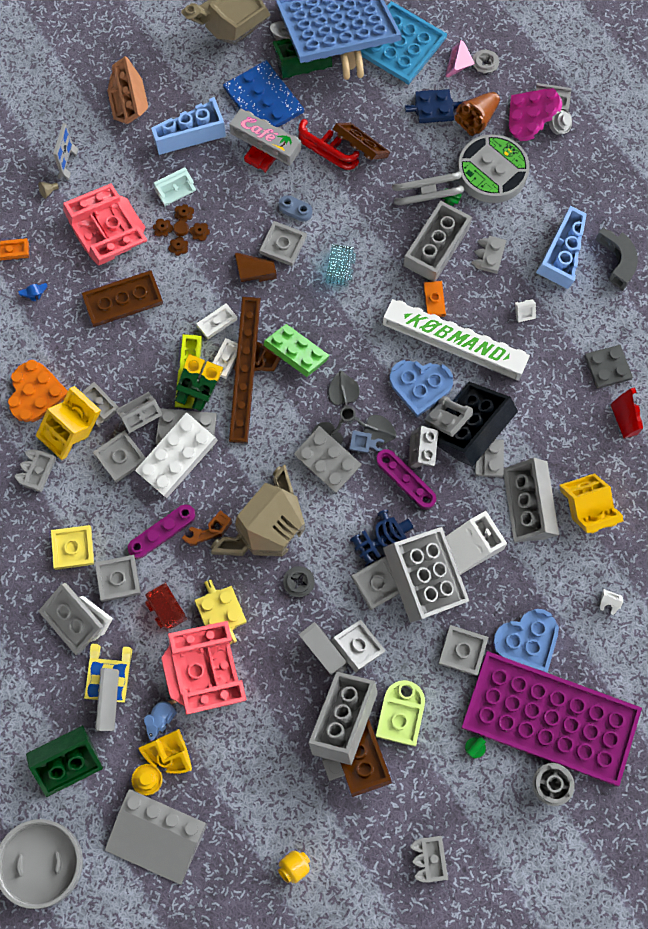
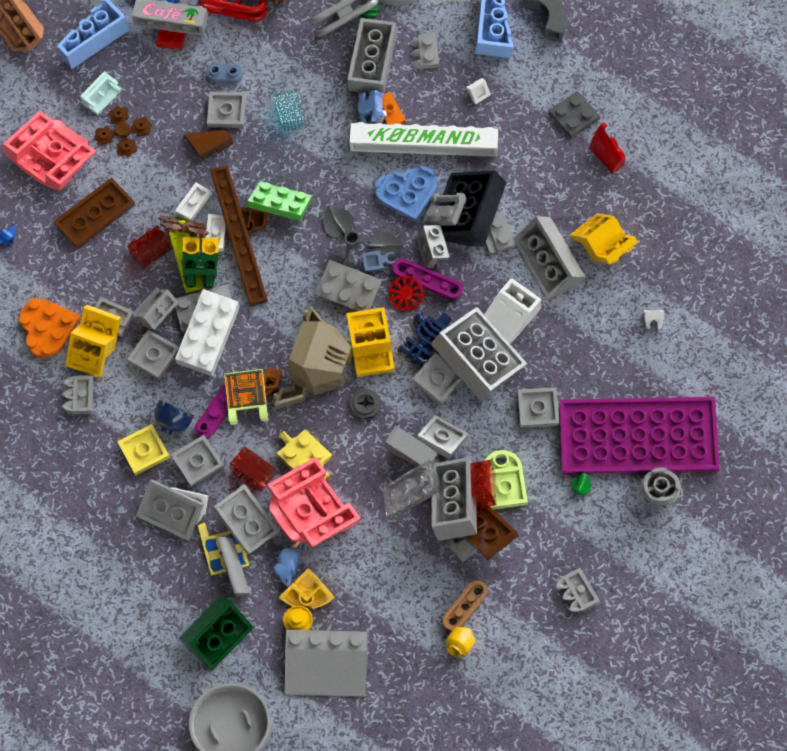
camera: 15 degrees left, 5 degrees down
medium blue plate [493,609,559,673] -> none
none -> clear red hinge [128,225,173,269]
none -> dark blue cylinder [154,400,194,435]
none -> reddish brown plant [158,215,209,238]
none -> light grey plate [213,484,280,555]
none -> flag [224,369,268,425]
none -> yellow bracket [346,307,395,378]
none -> medium blue animal [358,90,387,124]
none -> clear plate [383,460,438,520]
none -> red wheel [389,276,424,311]
none -> medium nougat plate [443,581,487,632]
none -> clear red hinge [470,460,497,509]

